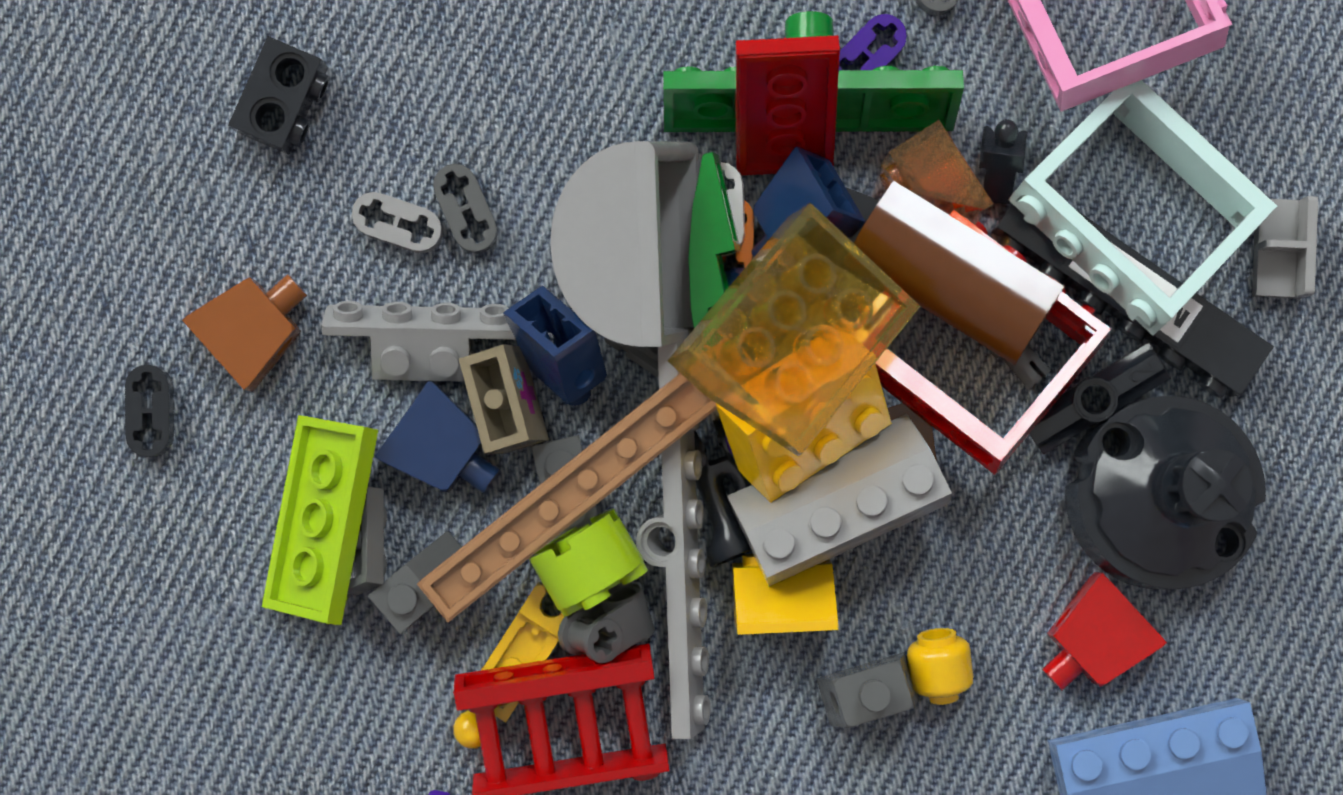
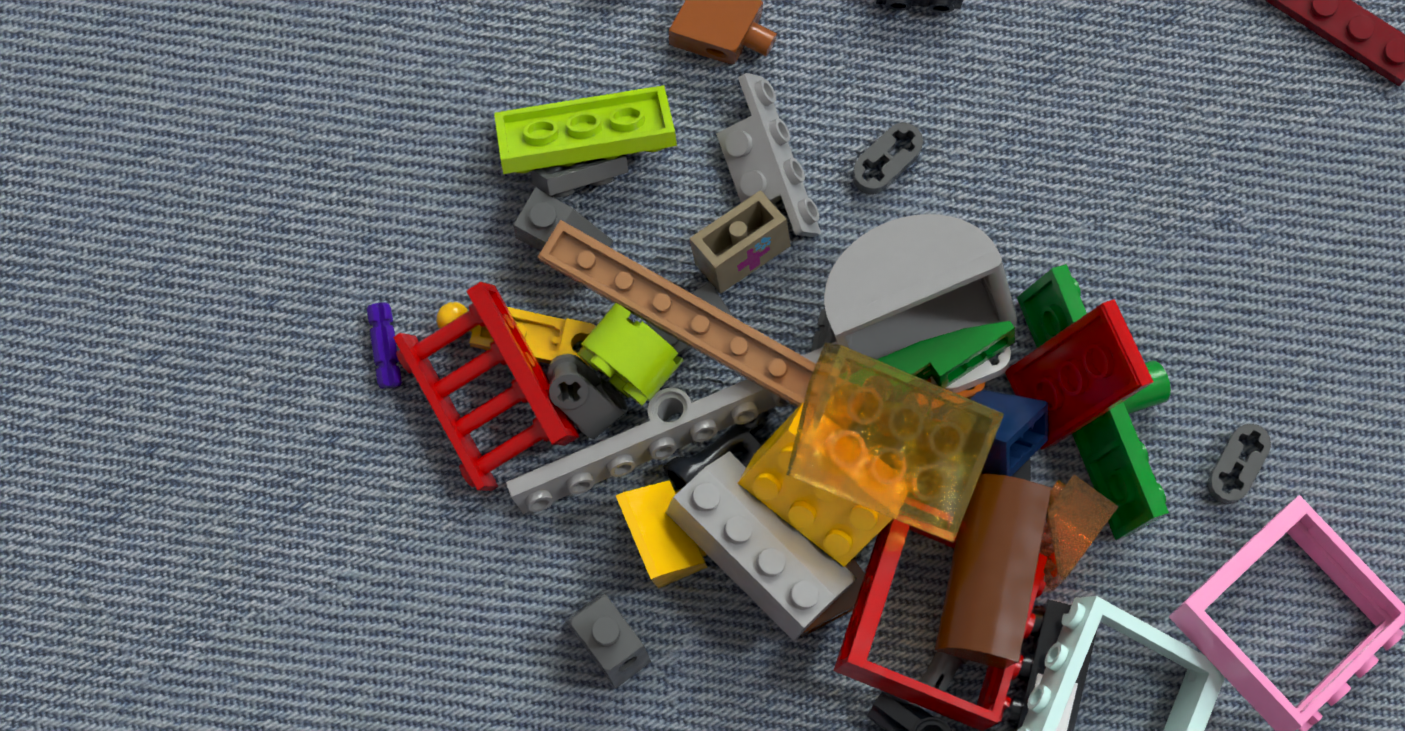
camera: 70 degrees right, 10 degrees down
light grey beam [351,192,443,253] -> none
dark blue torso [374,381,500,493] -> none
dark blue torso [503,285,607,406] -> none
dark purple beam [839,14,907,70] -> none
yellow head [907,628,974,705] -> none
black piece [979,119,1027,205] -> none

